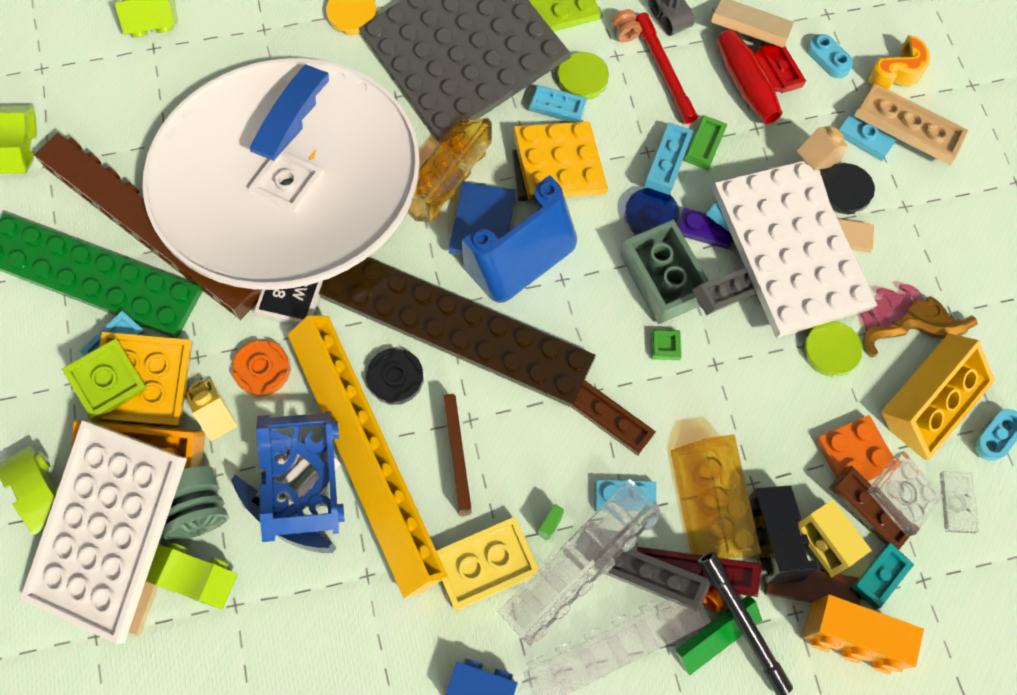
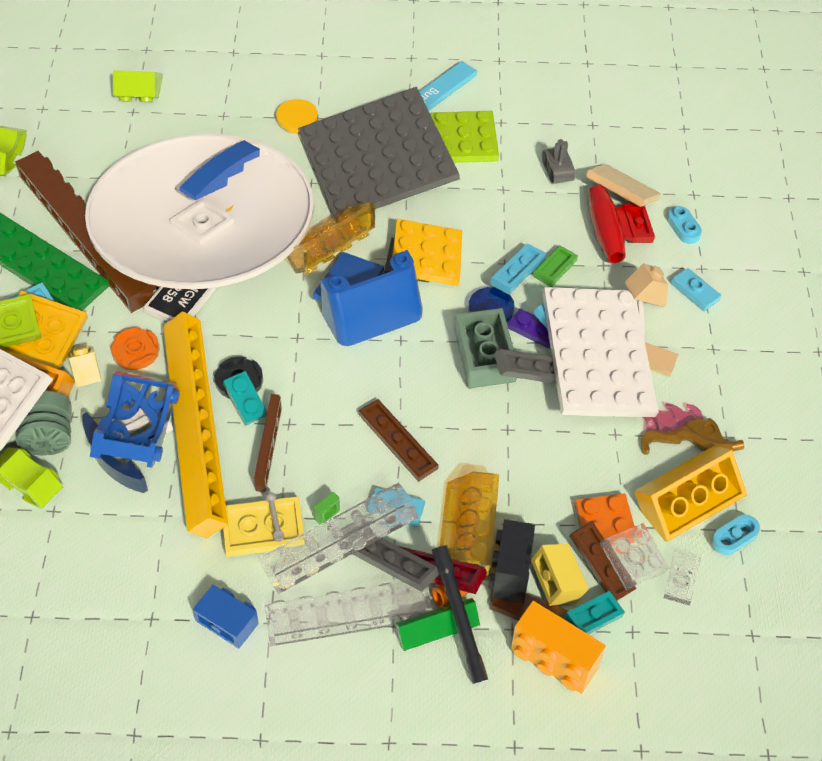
camera: 15 degrees right, 15 degrees down
dark brown plate [319,257,596,408] -> none
medium azure plate [529,85,587,123] -> none
lime tile [557,52,609,100] -> none
nougat wheel [611,9,642,42] -> none
red piece [635,12,698,124] -> none
bright green tile [651,330,681,360] -> none
lime tile [804,321,863,377] -> none
black tile [822,163,875,215] -> none
tan tile [854,83,968,165] -> none
yellow animal [868,35,930,89] -> none
none -> teal plate [223,371,267,426]
none -> light grey hinge [266,492,284,542]

